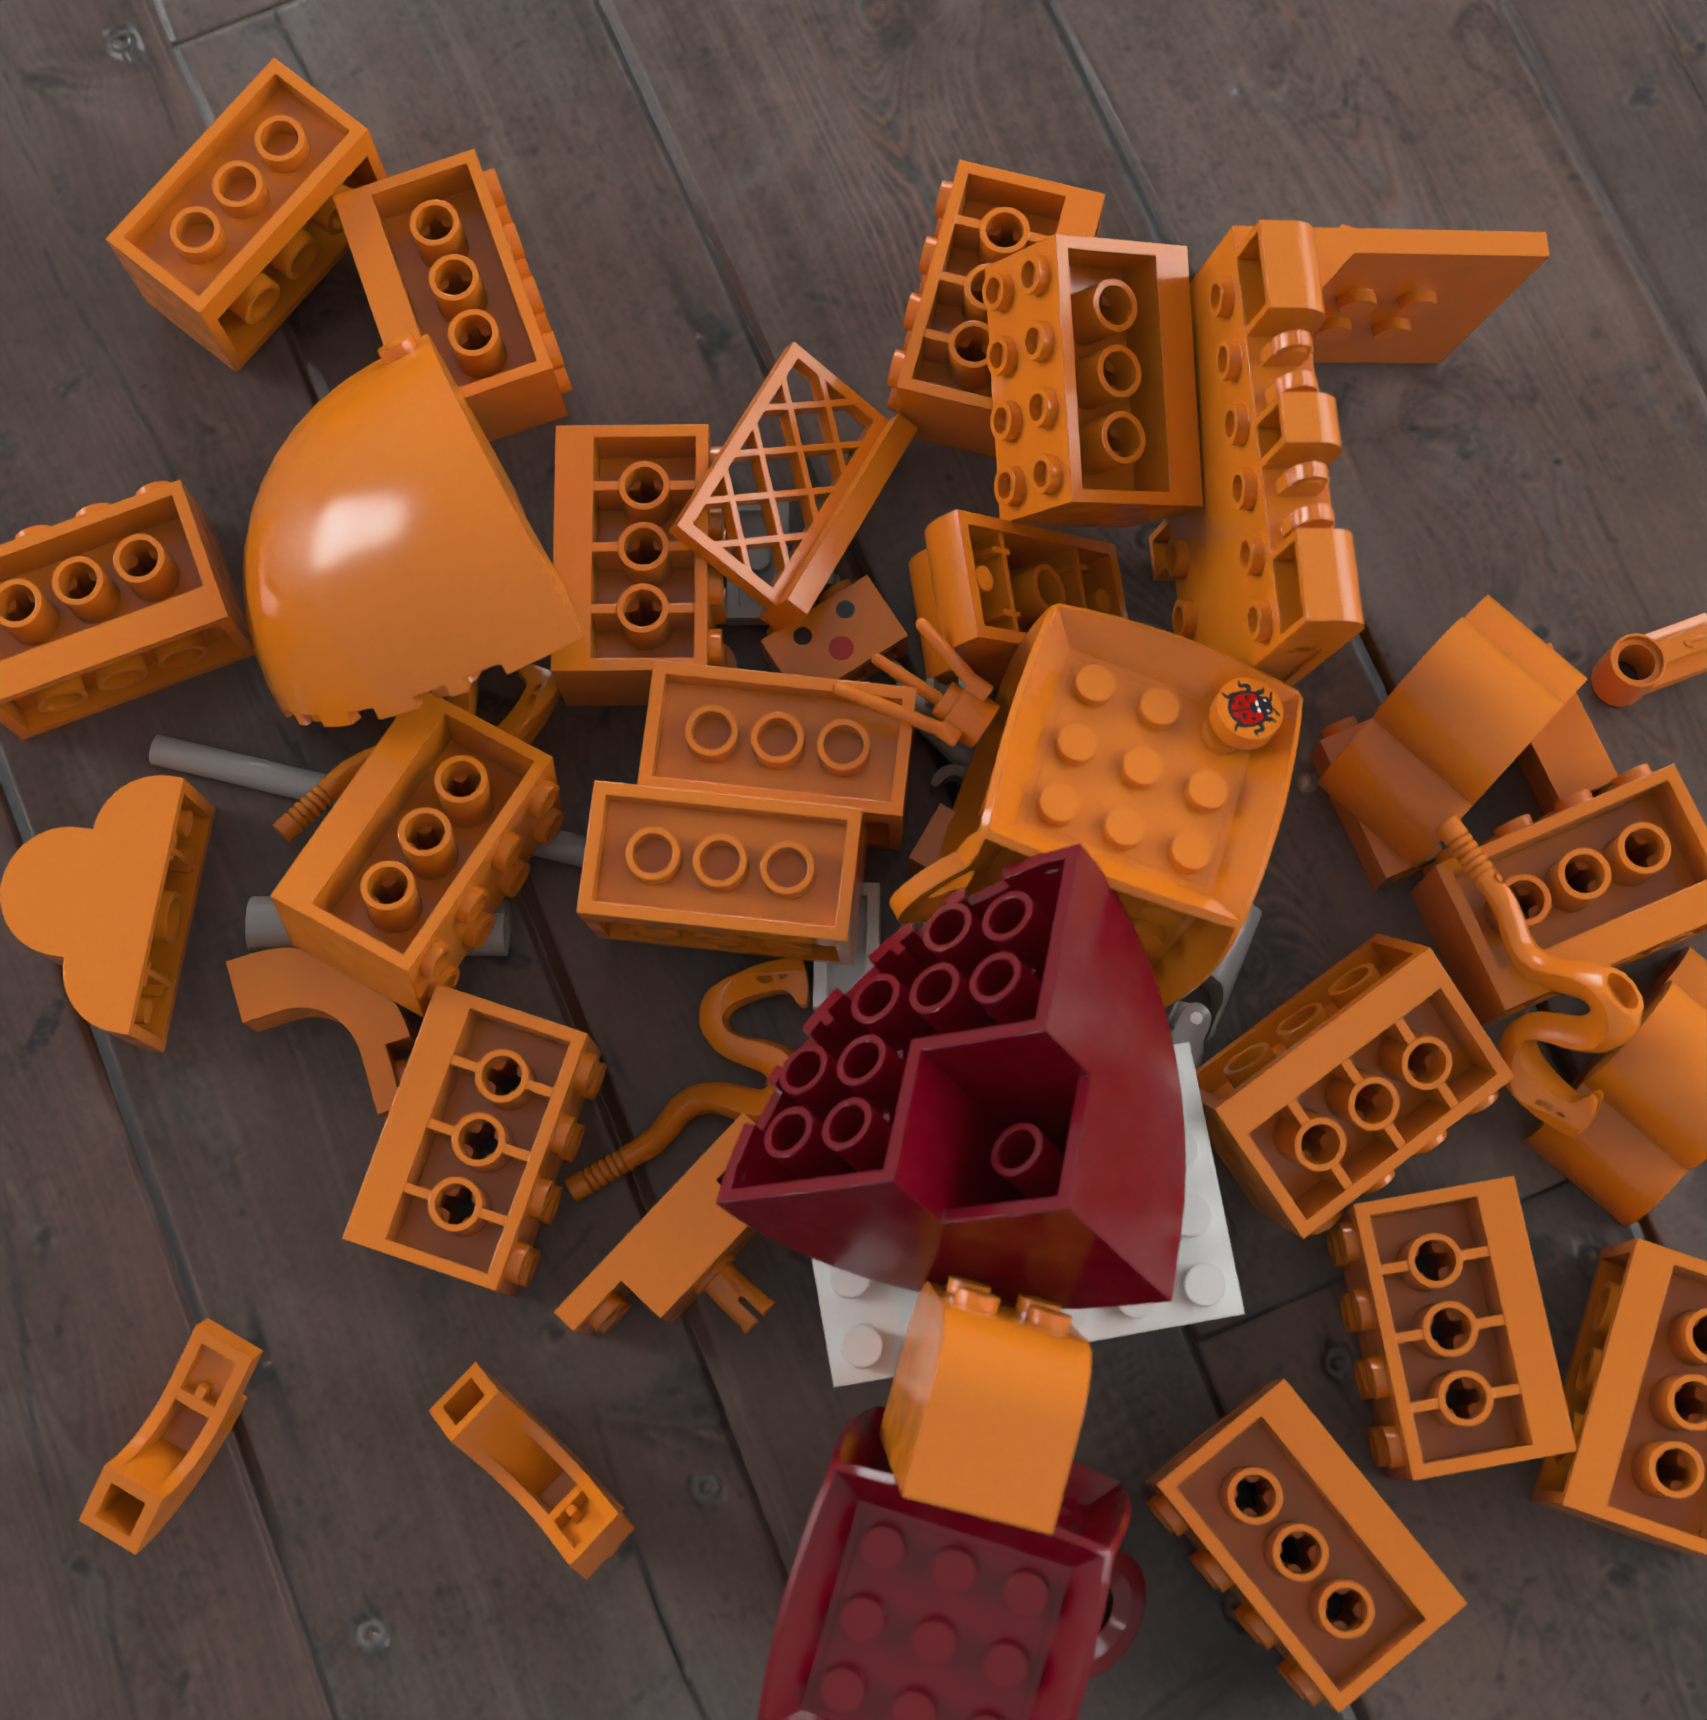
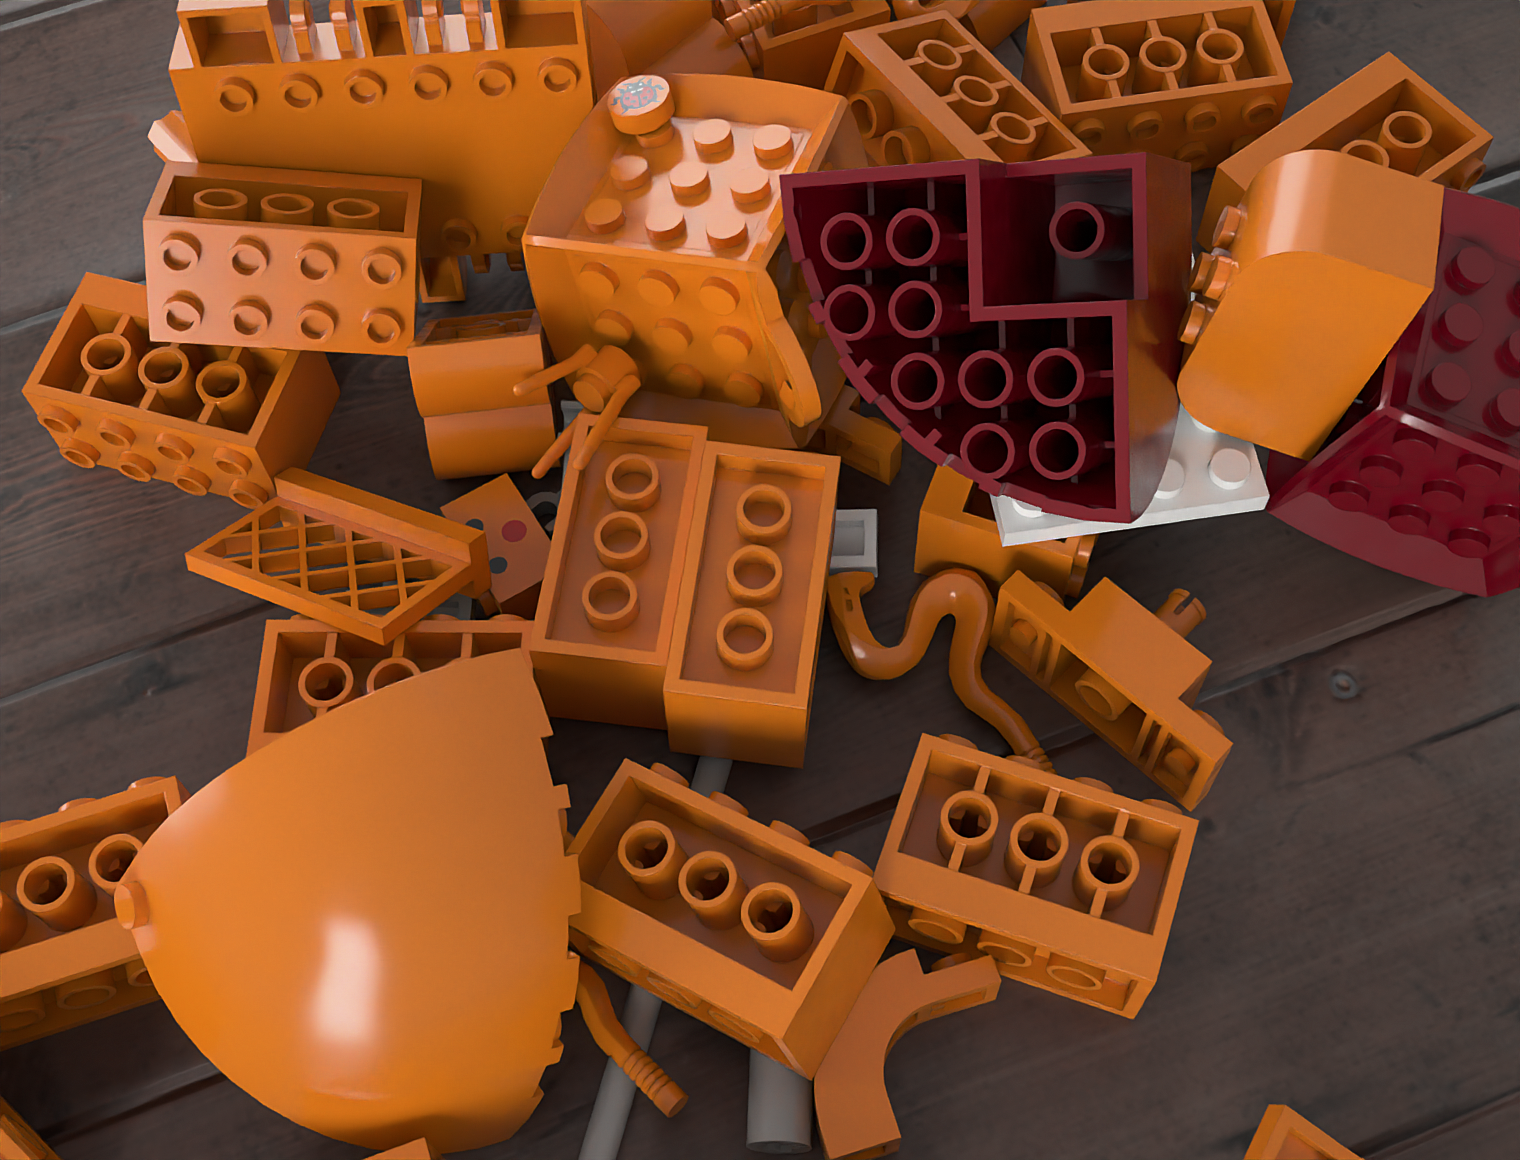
camera: 90 degrees left, 15 degrees down
orange arch [429,1361,635,1580] -> none

